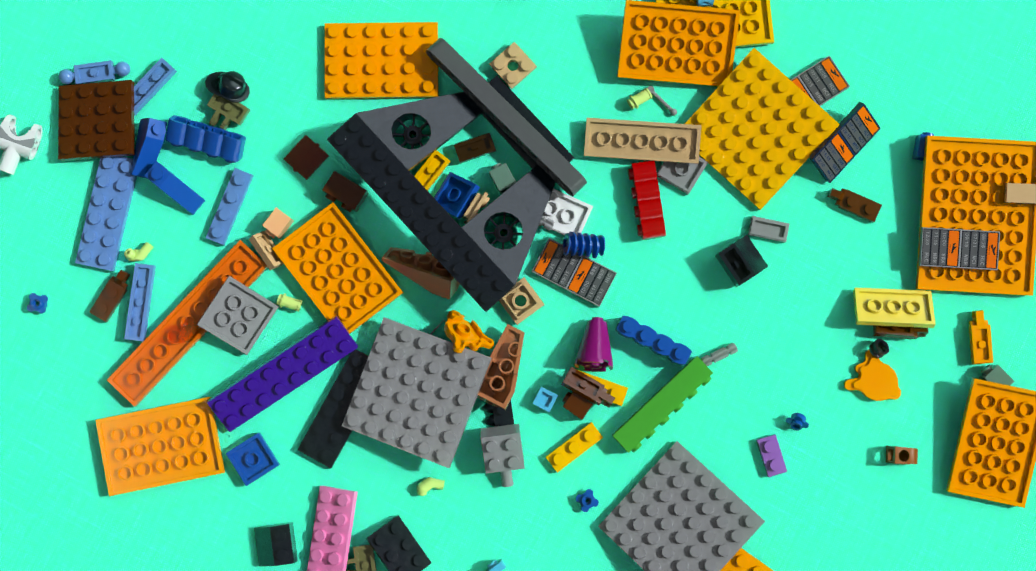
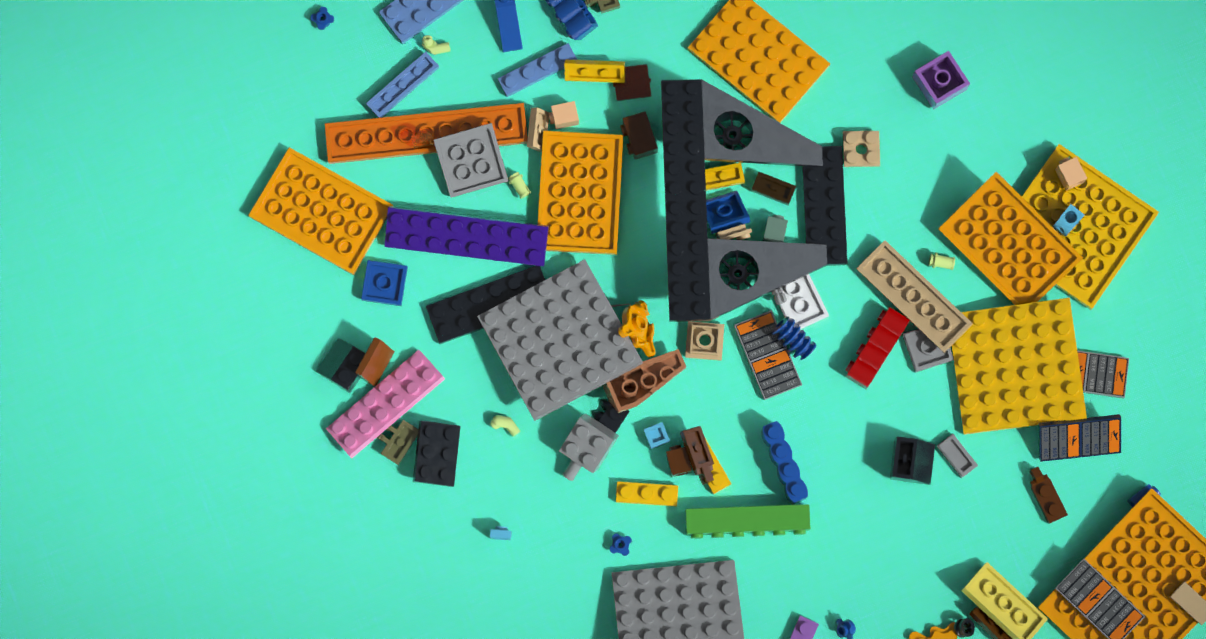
camera: 40 degrees right, 5 degrees down
reddish brown hinge [89,270,130,322] -> none
nougat wedge [382,247,460,300] -> none
dark grey beam [426,38,587,197] -> none
magenta cone [574,317,613,372] -> none
light grey hinge [648,86,677,116] -> none
light grey axle [701,343,738,366] -> none
none -> dark orange tile [356,337,395,387]
none -> yellow plate [564,59,625,83]

